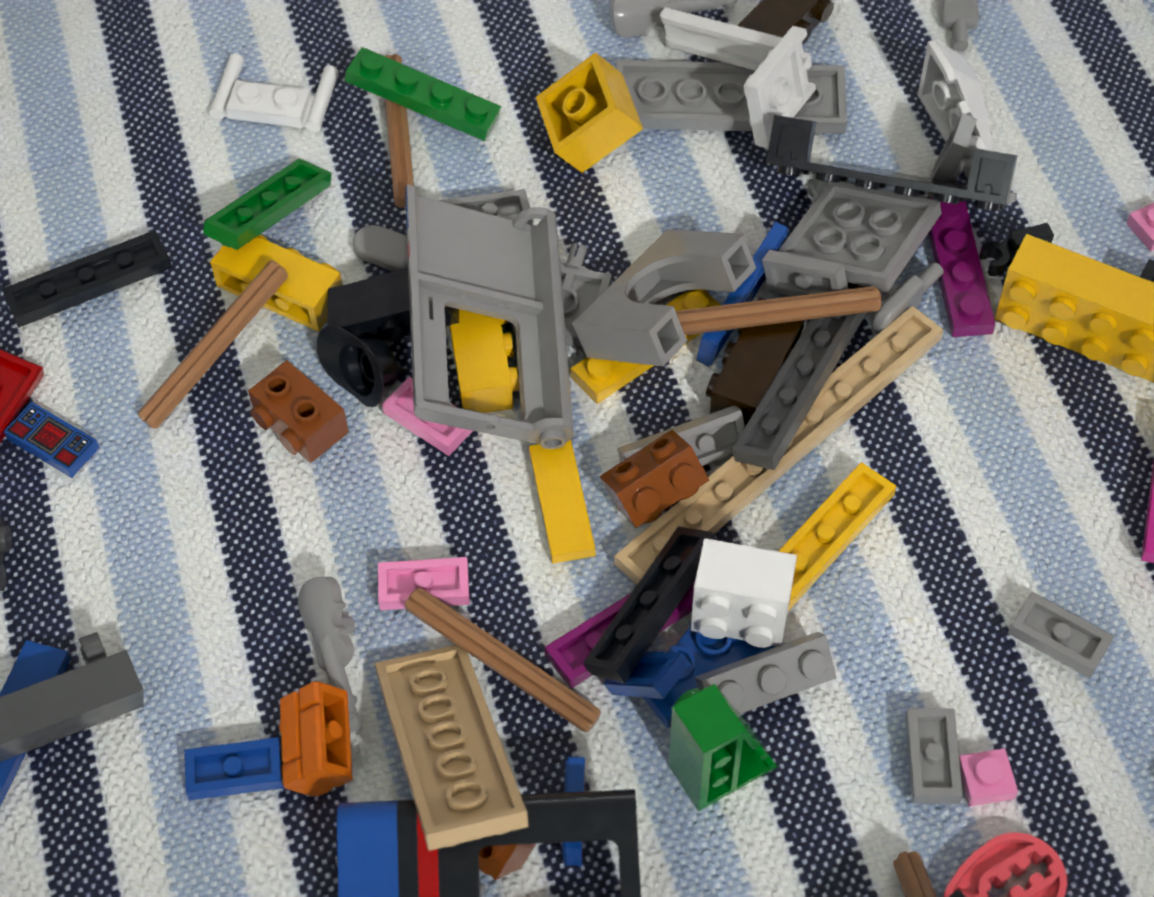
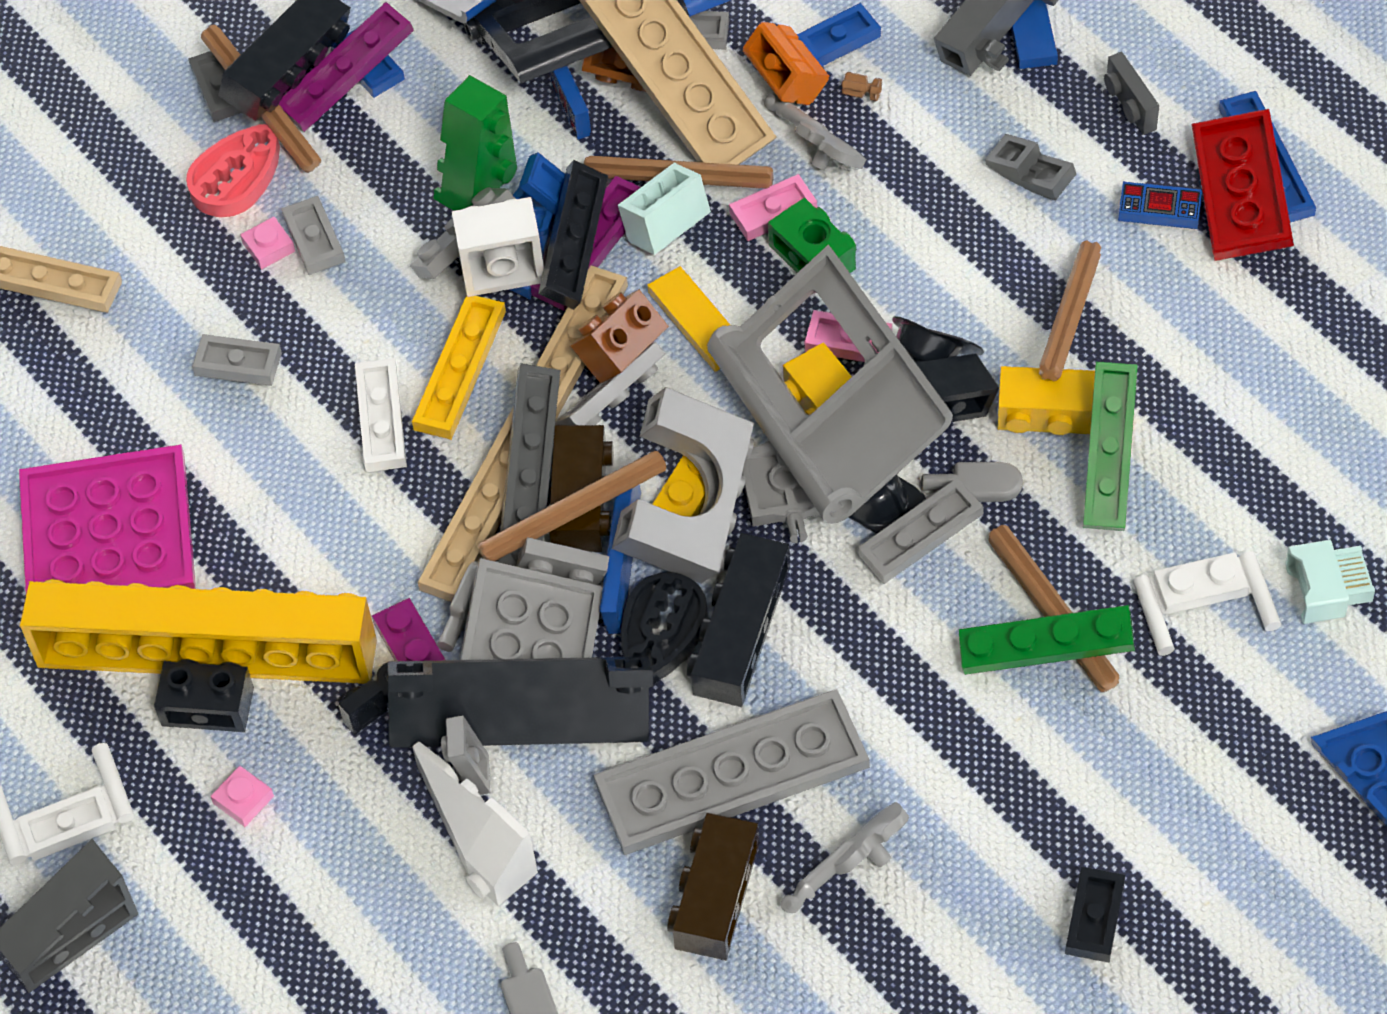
camera: 160 degrees right, 0 degrees up
black plate [2,230,172,328] -> none
dark orange brick [248,360,349,464] -> none
yellow brick [535,52,643,173] -> none
white bracket [660,7,816,149] -> none
none -> white plate [355,358,407,472]
none -> light aqua brick [618,163,711,255]
none -> black piece [621,572,708,684]
none -> black brick [686,533,790,707]
none -> green brick [768,197,857,273]
none -> medium nougat piece [842,72,882,101]
none -> dark grey slope [985,134,1076,201]
none -> light aqua piece [1285,540,1375,624]

